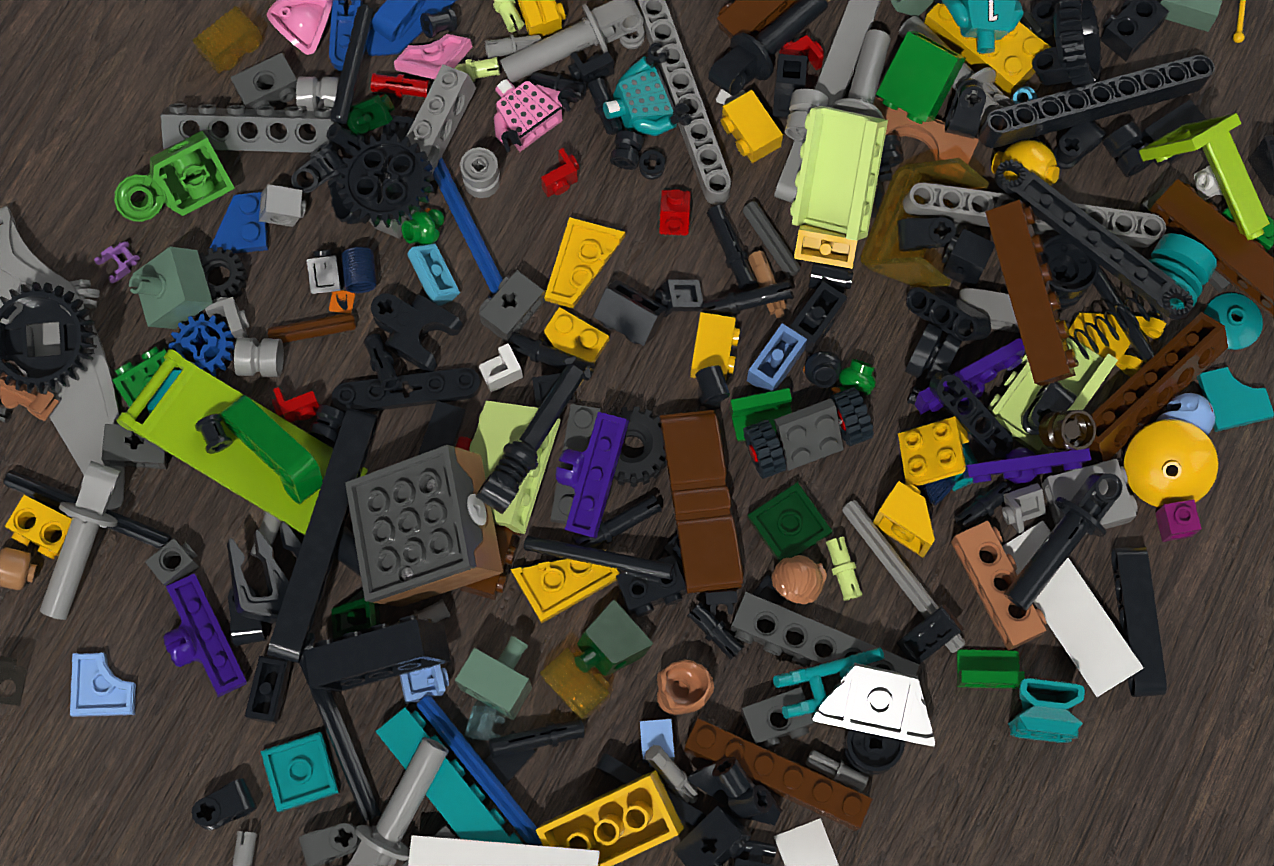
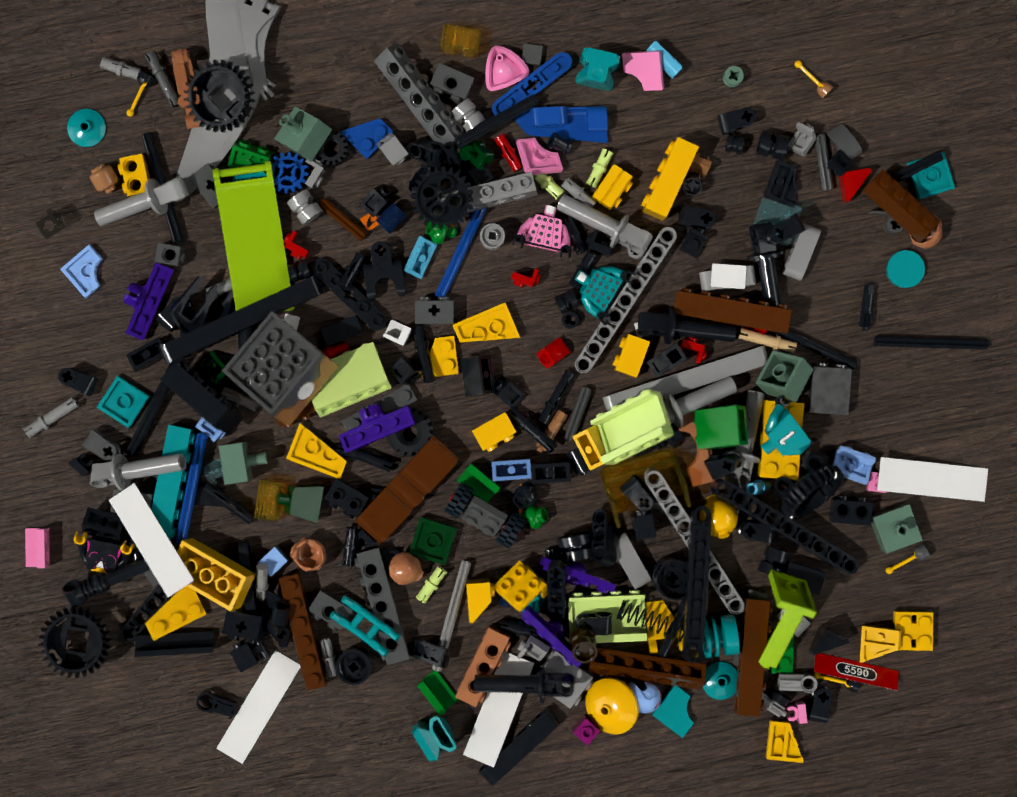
camera: 50 degrees right, 15 degrees up
medium lavender piece [94,242,140,283] -> none
bright green brick [114,130,235,222] -> none
black bush [195,414,233,454] -> none
green beam [219,395,323,505] -> none
black piece [476,356,591,514] -> none
black piece [524,535,675,580] -> none
black piece [695,365,730,410] -> none
light grey wheel [785,89,829,142] -> none
wing [813,663,935,747] -> none
reddish brown brick [985,200,1078,386] -> none

